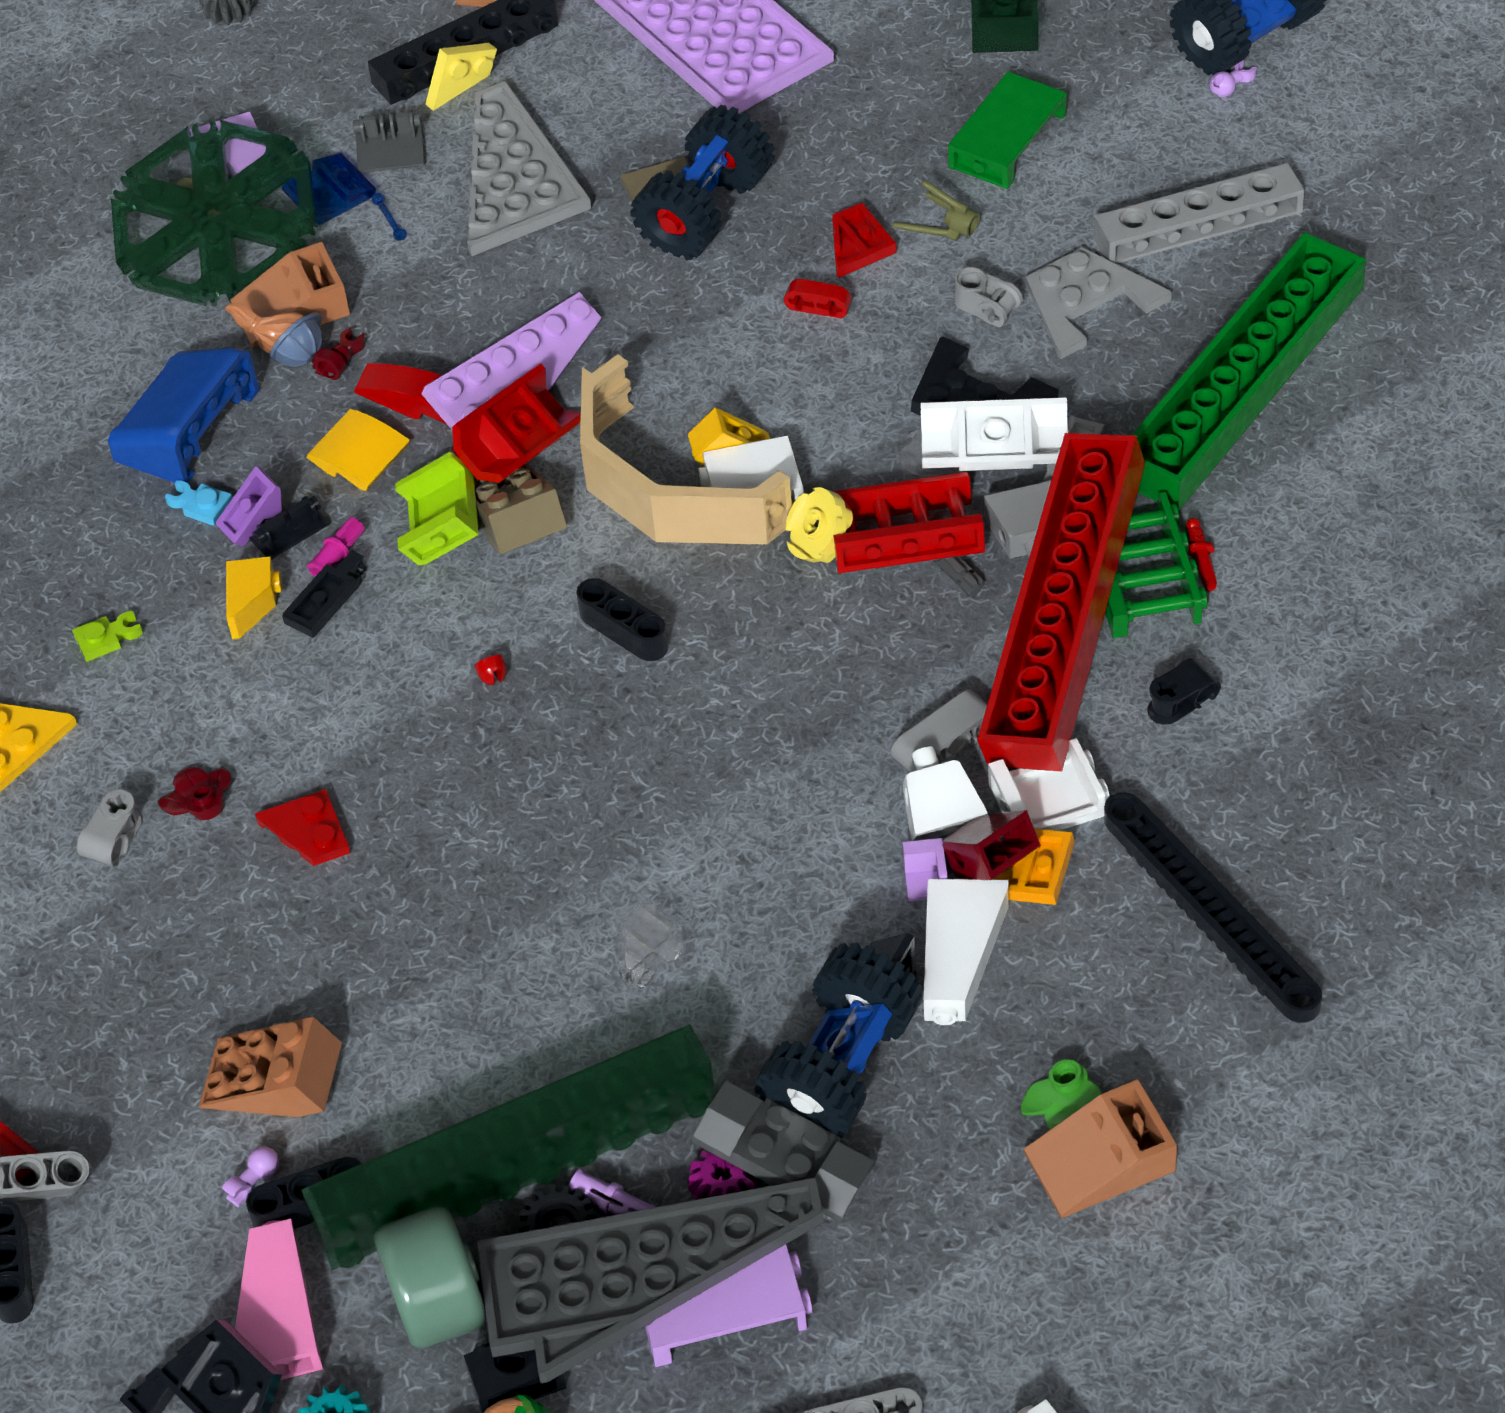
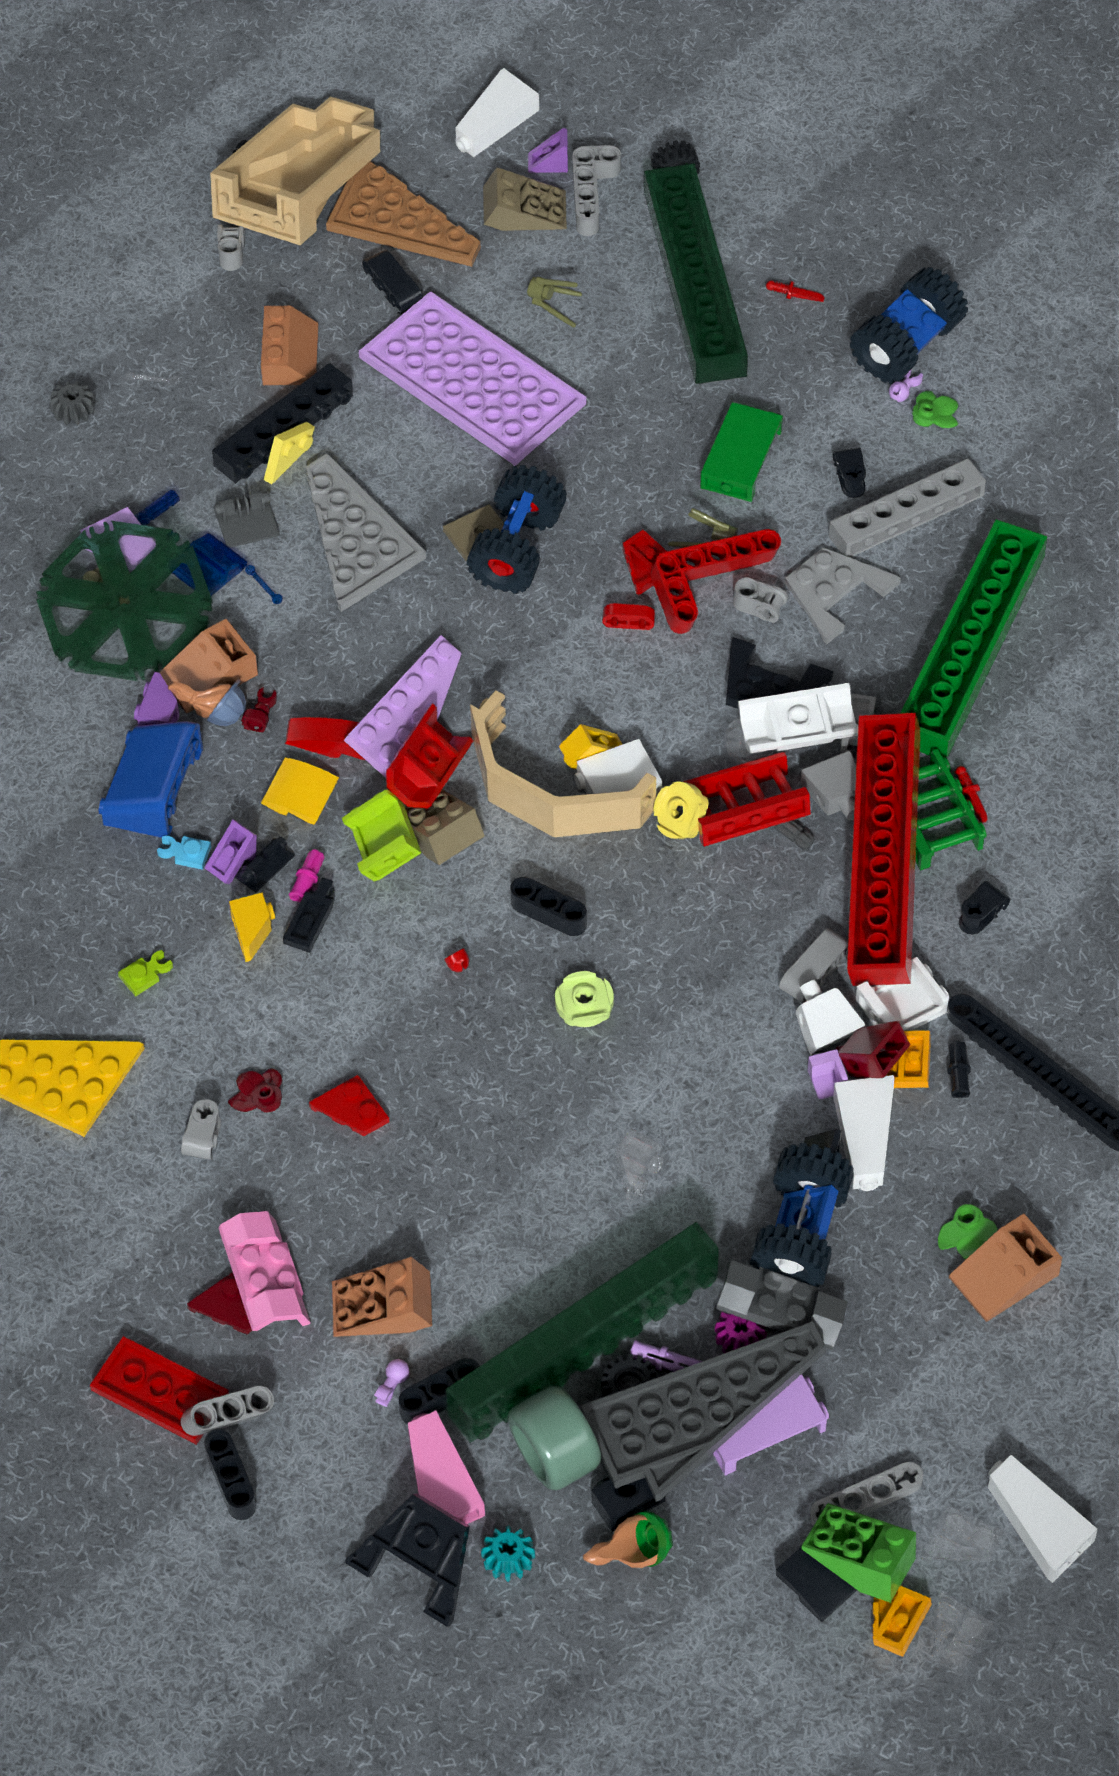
camera: 15 degrees left, 5 degrees up
none -> clear blue axle [134,489,180,527]
none -> medium lavender slope [134,672,180,726]
none -> dark red wing [187,1272,252,1335]
none -> bright pink piece [219,1211,310,1331]
none -> yellowish green plate [555,971,614,1027]
none -> red beam [650,529,781,634]
none -> black piece [833,447,866,498]
none -> bright green plate [912,391,958,428]
none -> black axle [947,1040,971,1098]

